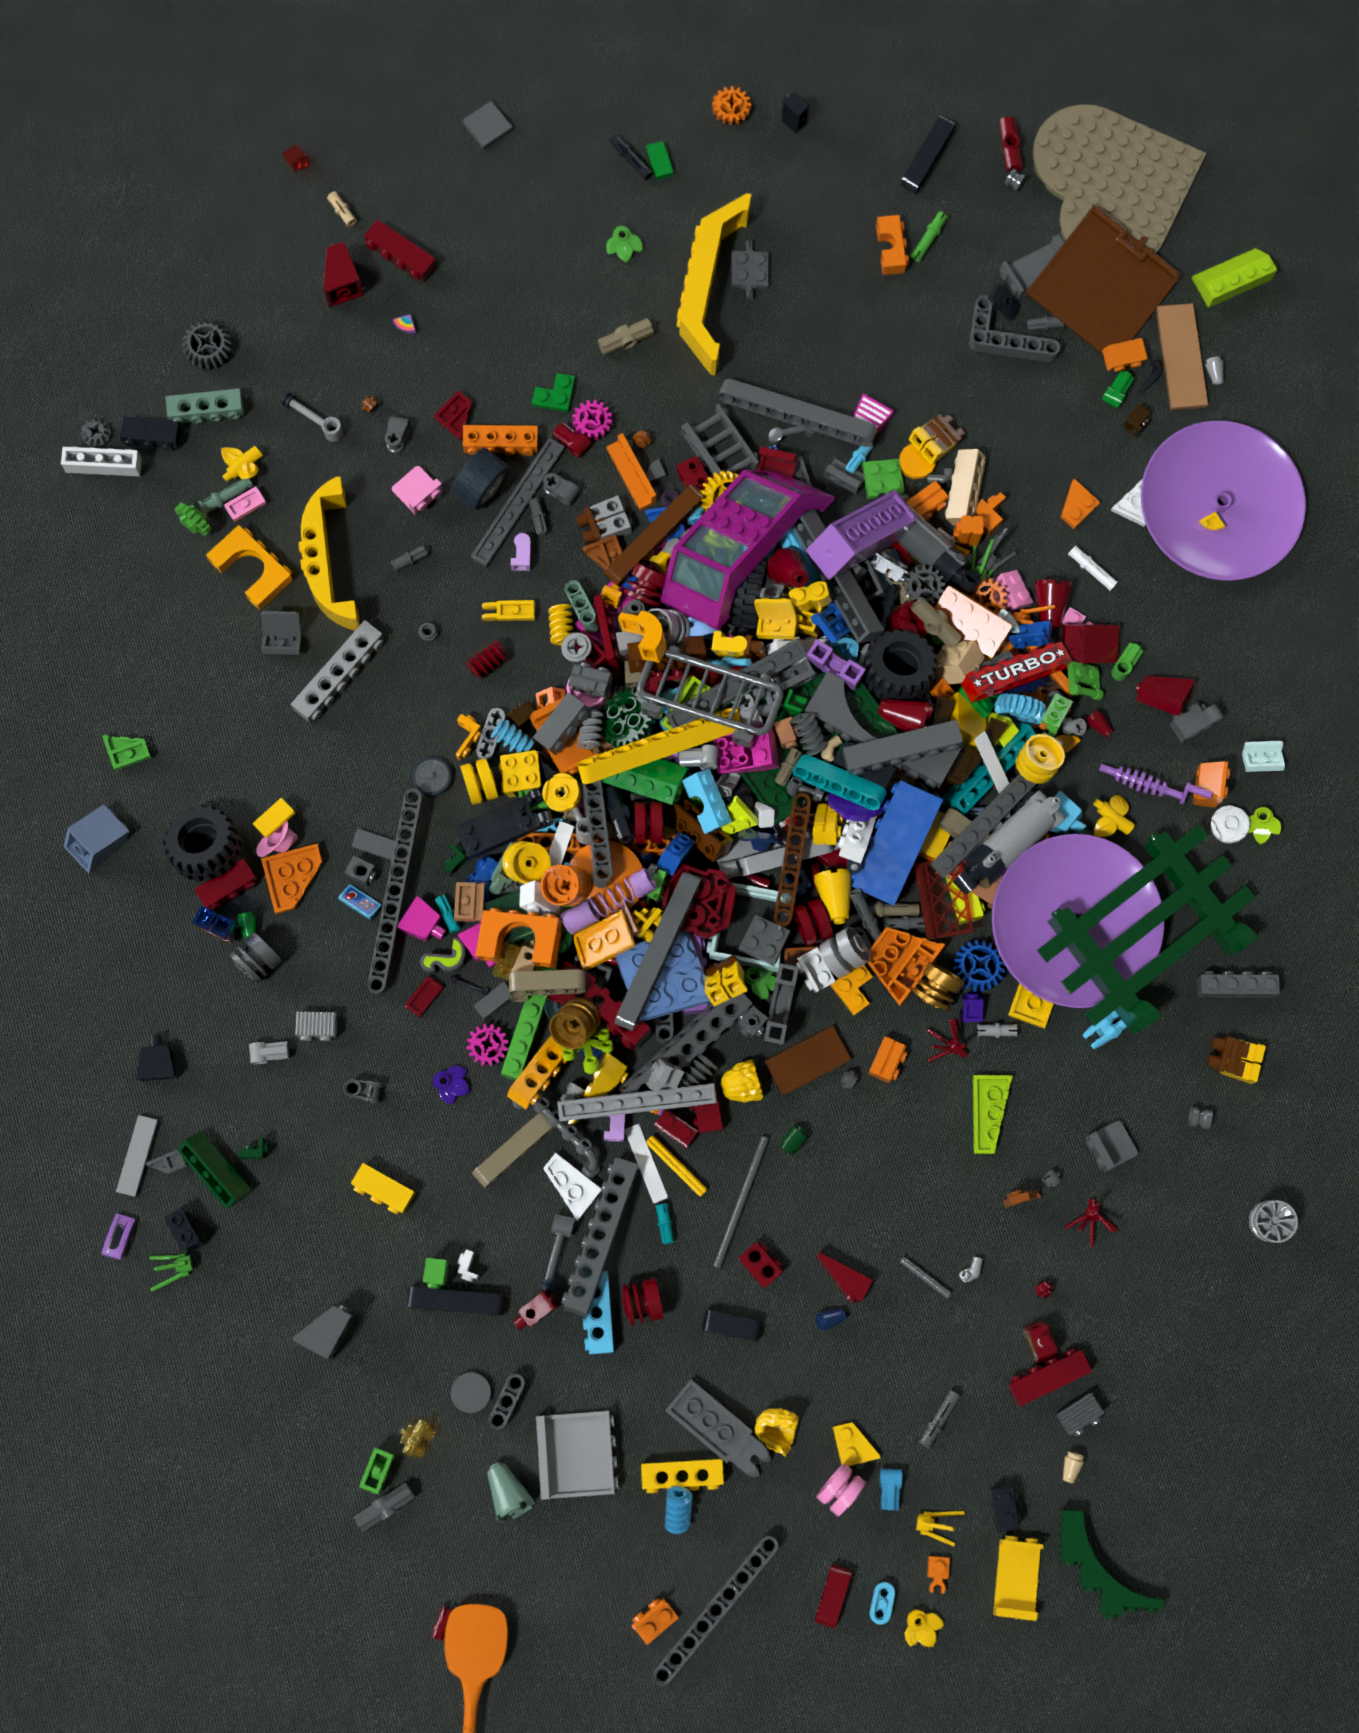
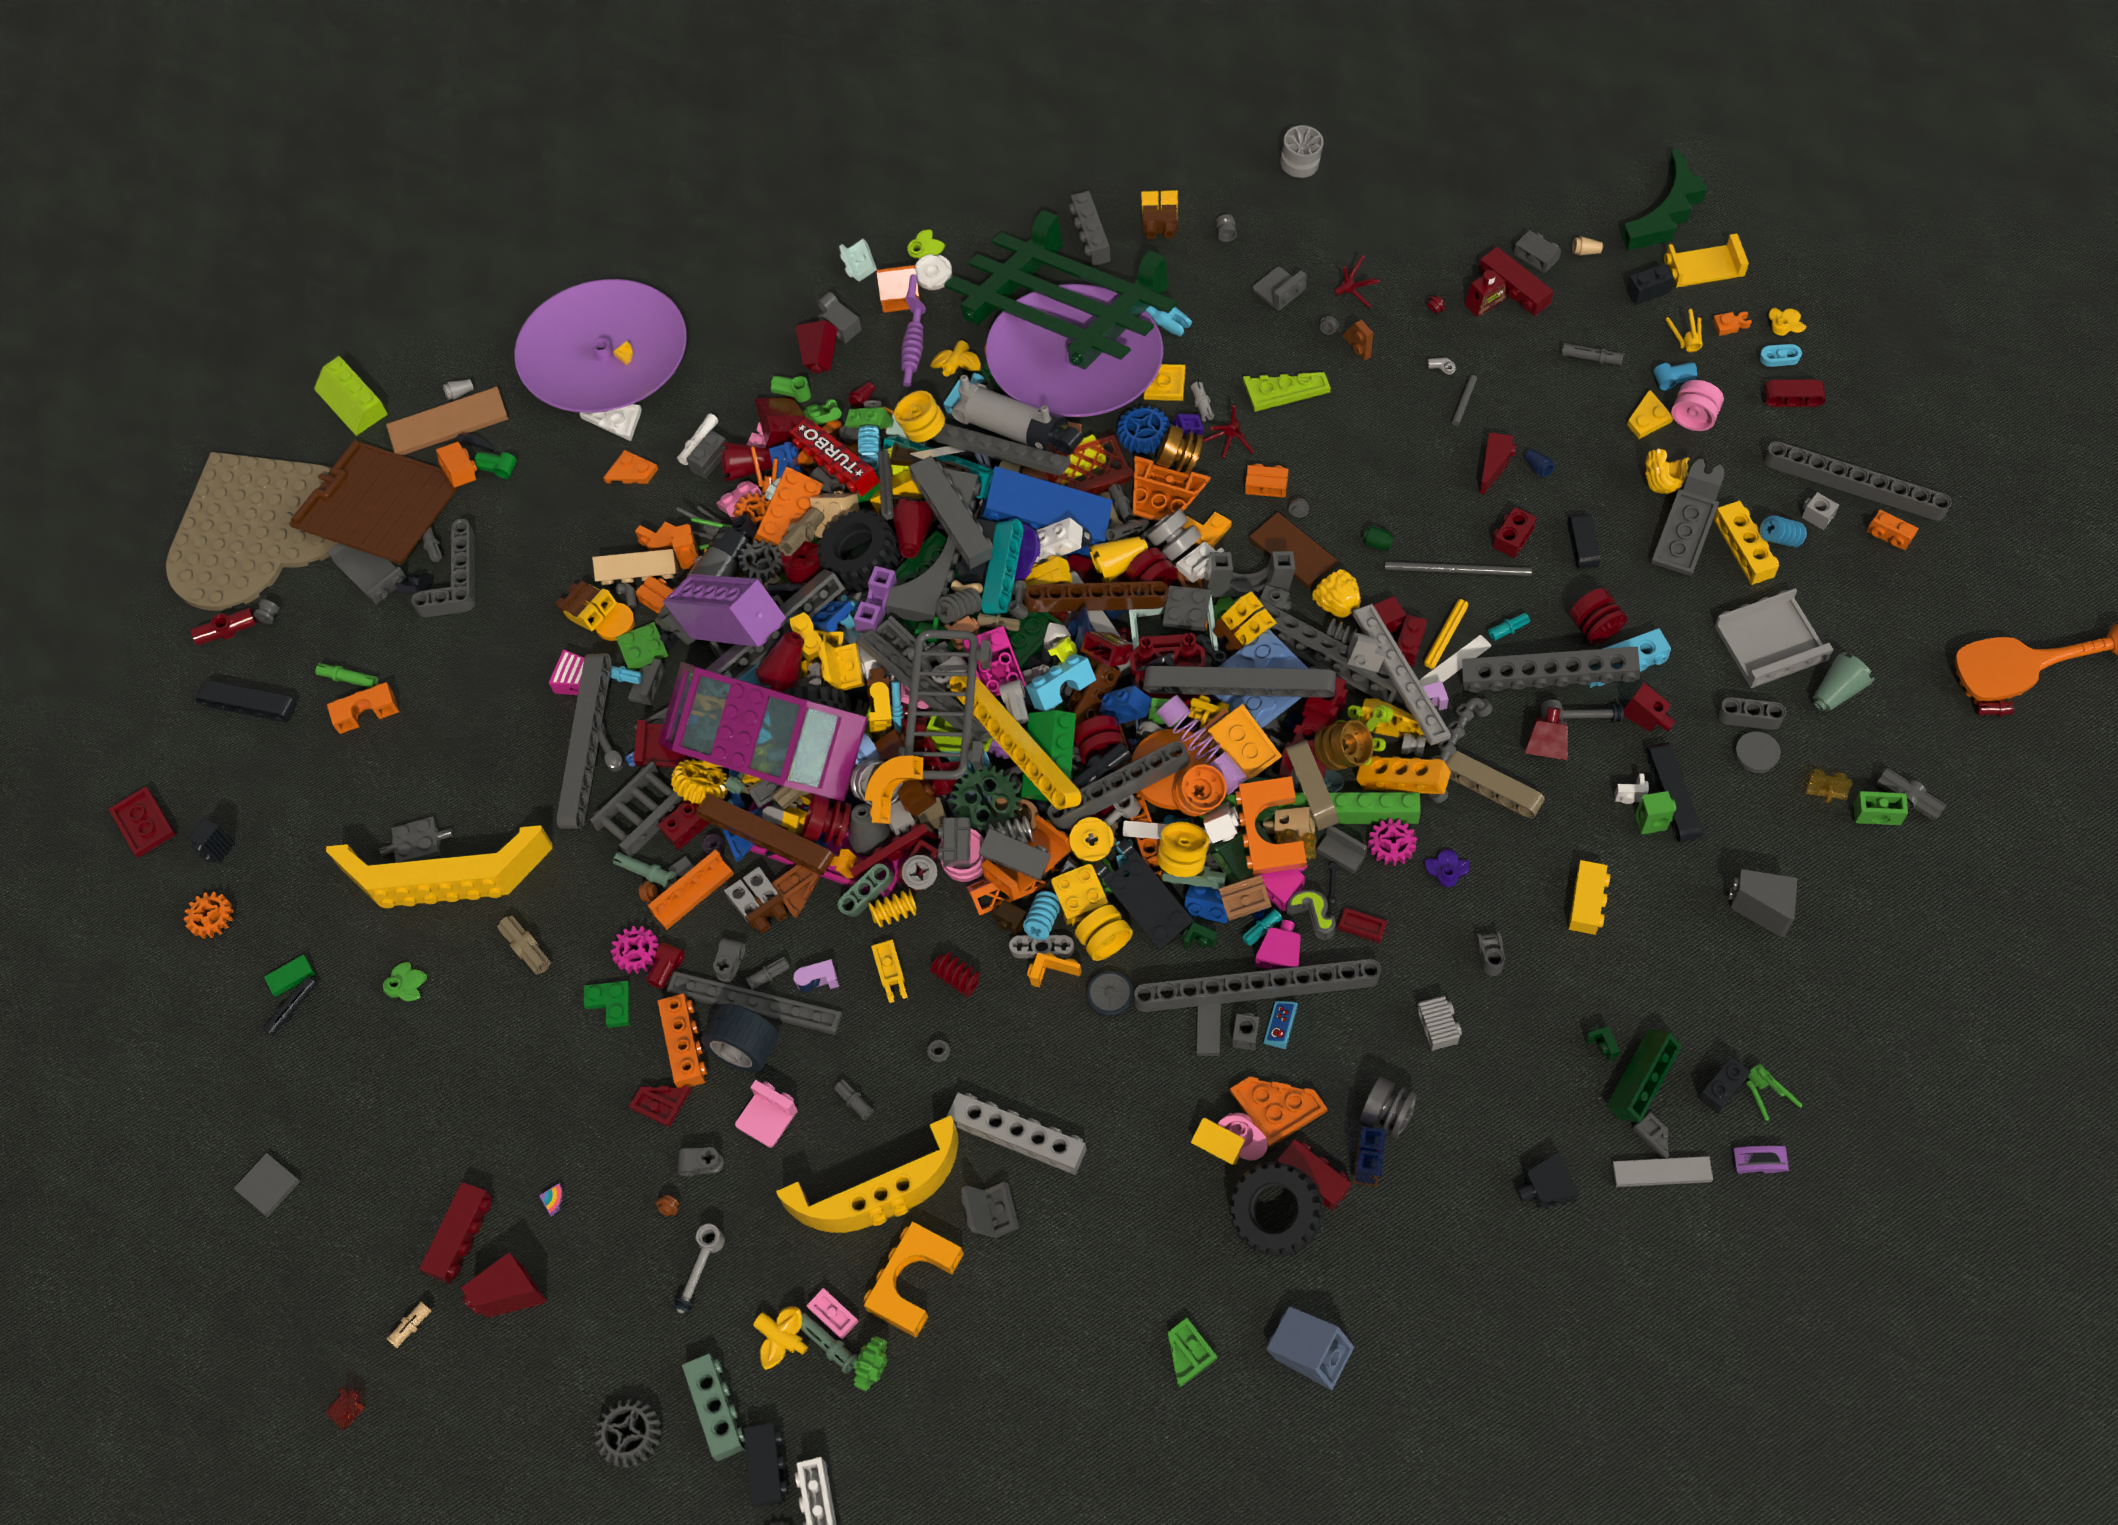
camera: 95 degrees left, 15 degrees down
green cone [237,912,256,939] -> none
light grey piece [249,1041,289,1065] -> none
white wing [543,1153,601,1221] -> none
dark brown brick [1122,403,1151,437] -> none
none -> dark red plate [109,786,176,858]
none -> sand green pin [613,852,677,890]
none -> dark grey brick [686,431,726,479]
none -> dark grey axle [878,449,894,521]
none -> dark red torso [1080,631,1133,667]
none -> black bar [1136,653,1177,671]
none -> black bar [1196,634,1227,667]
none -> dark red torso [1525,707,1568,760]
none -> light grey brick [1802,492,1839,530]

